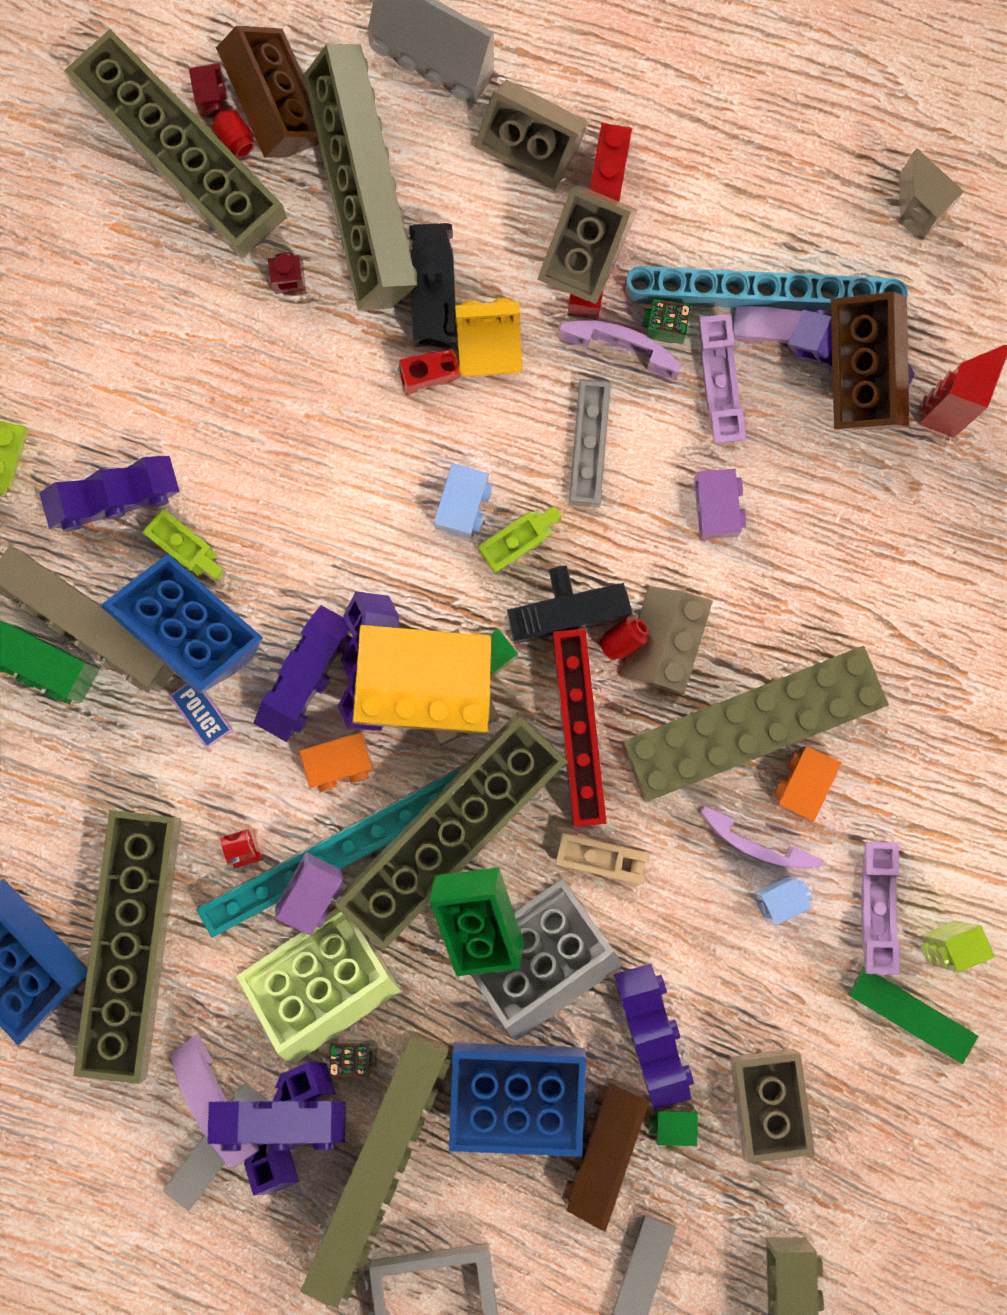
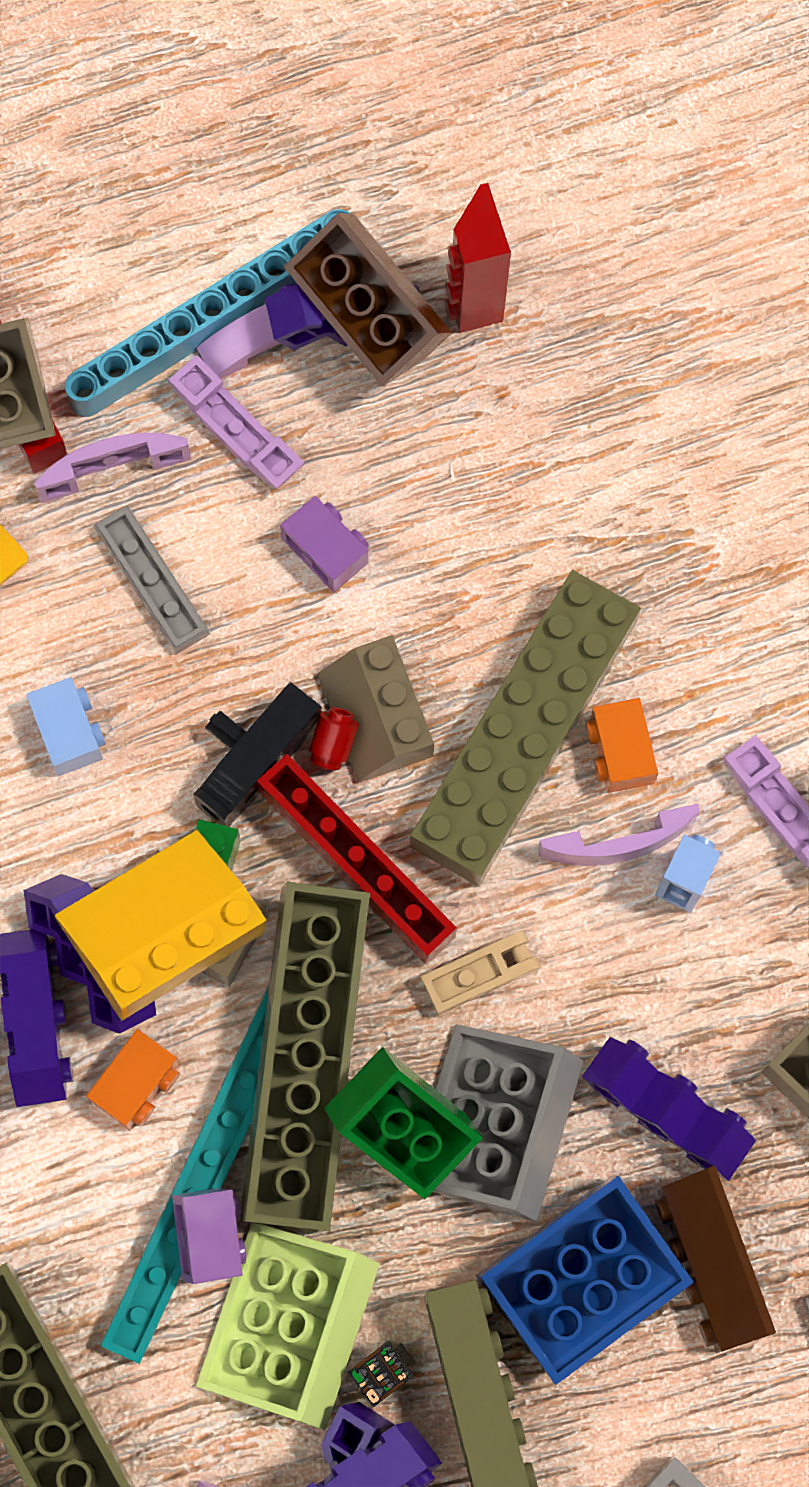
camera: 40 degrees left, 10 degrees down
red leg [220,829,263,869] -> none
lime hinge [477,506,562,575] -> none
brick [642,299,691,344] -> none
green brick [649,1107,698,1146] -> none
dark tan slope [899,148,964,239] -> none

